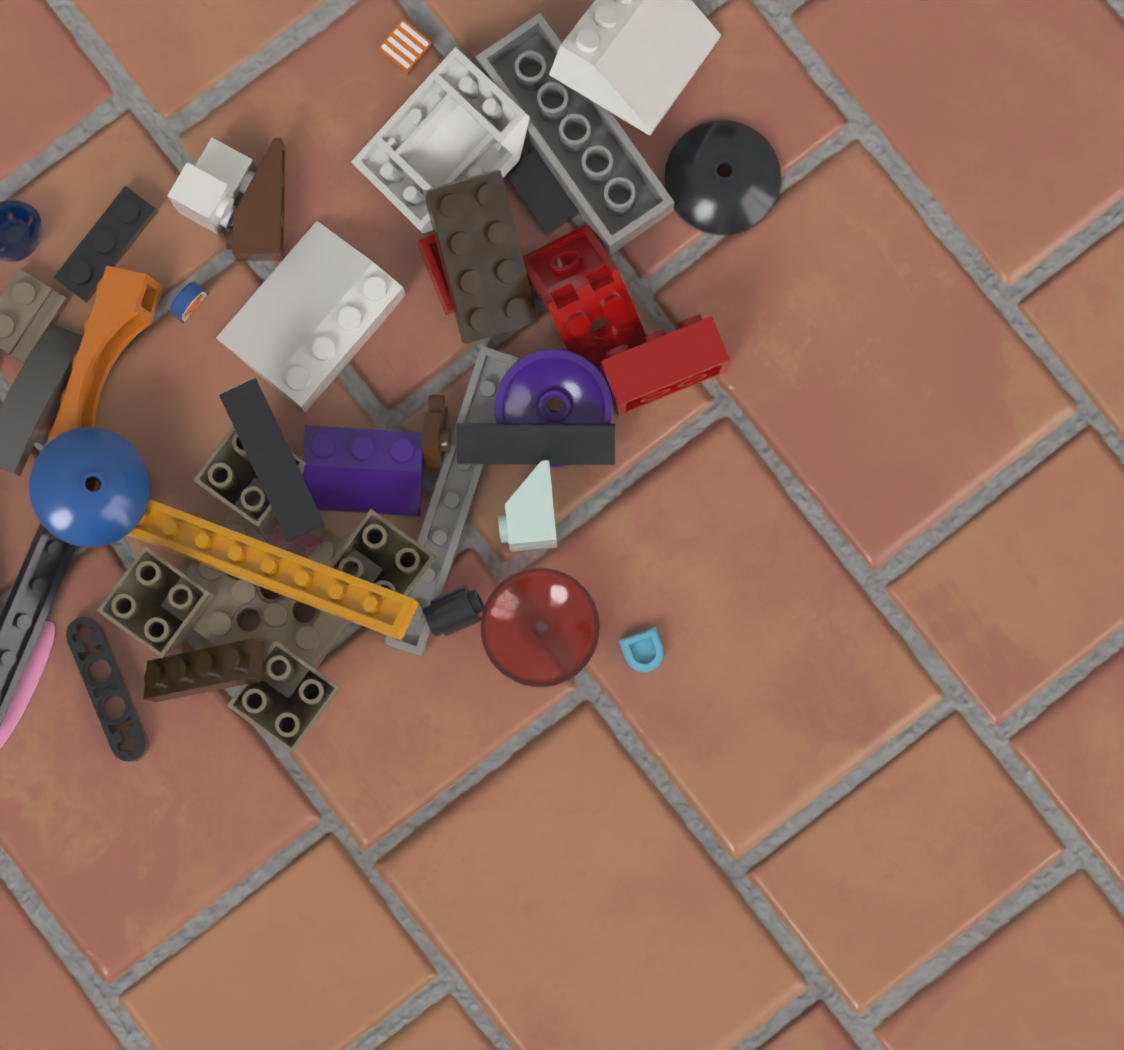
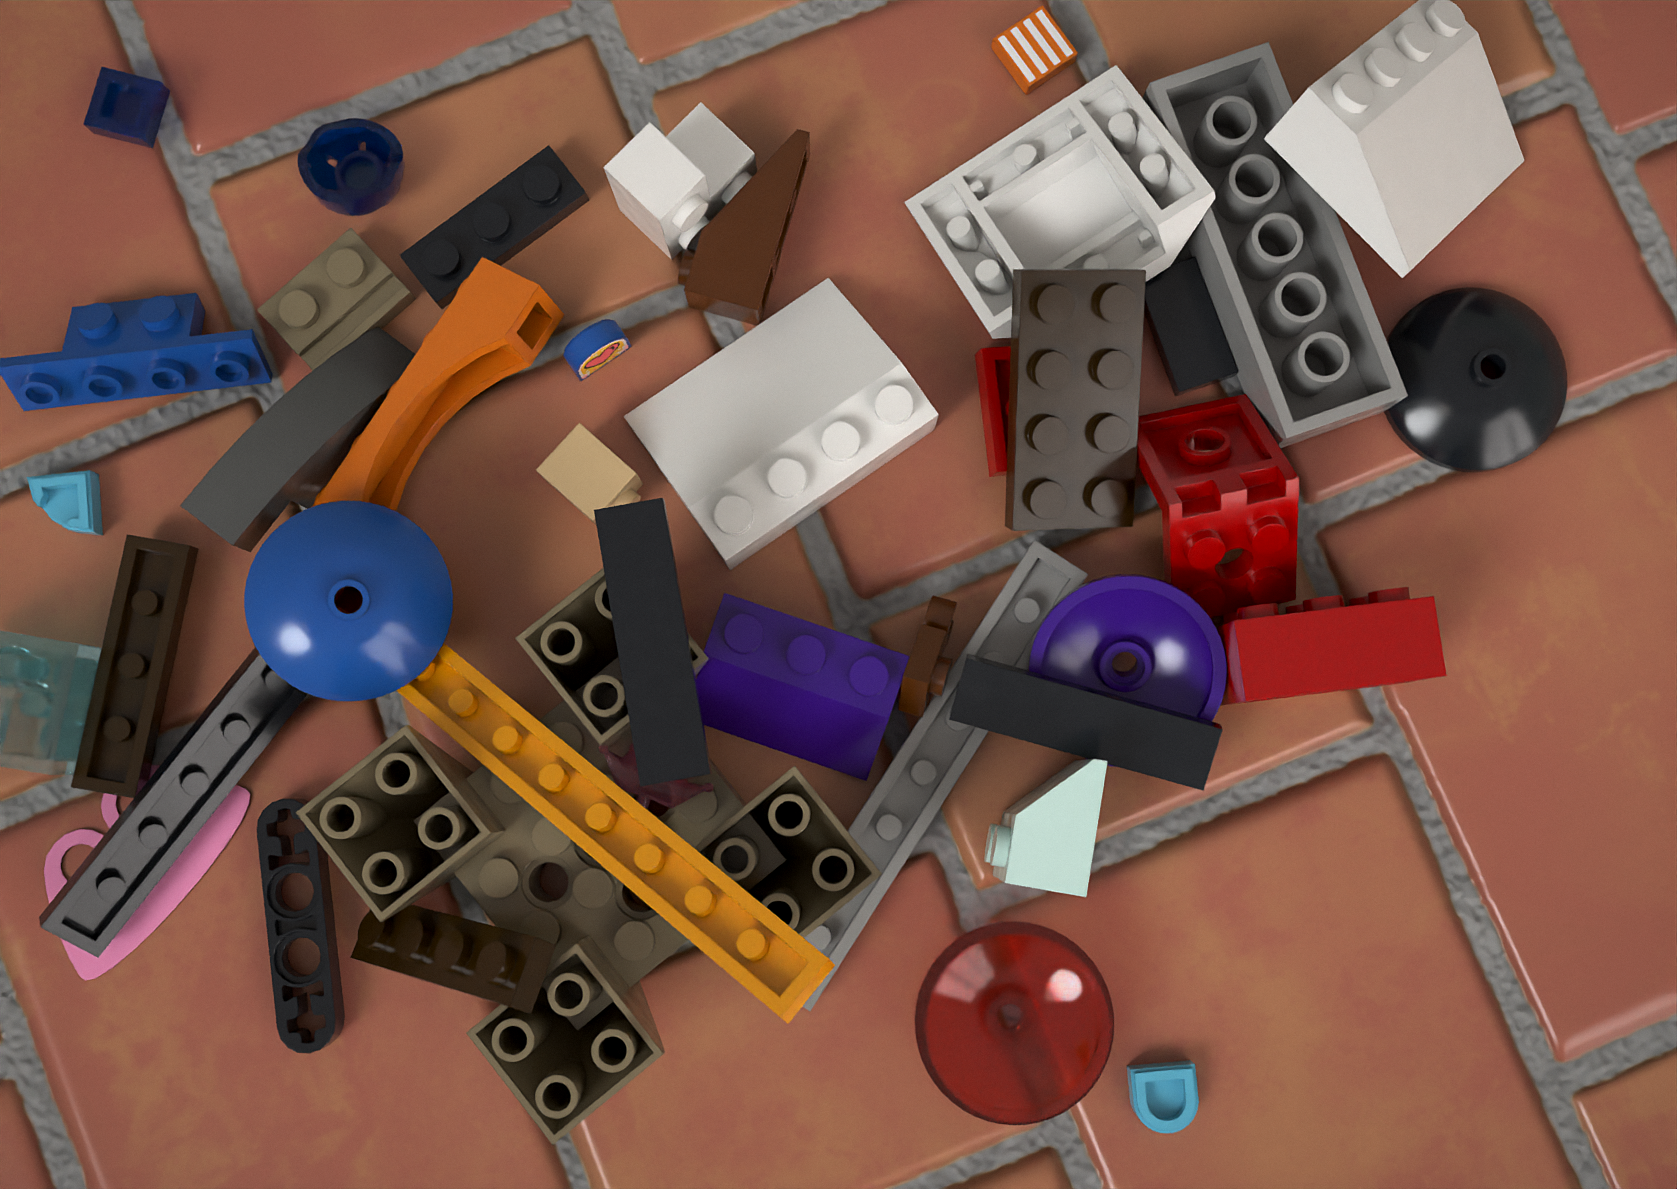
camera: 10 degrees right, 0 degrees up
black brick [423,585,485,637] -> none
none -> tan brick [536,423,643,525]

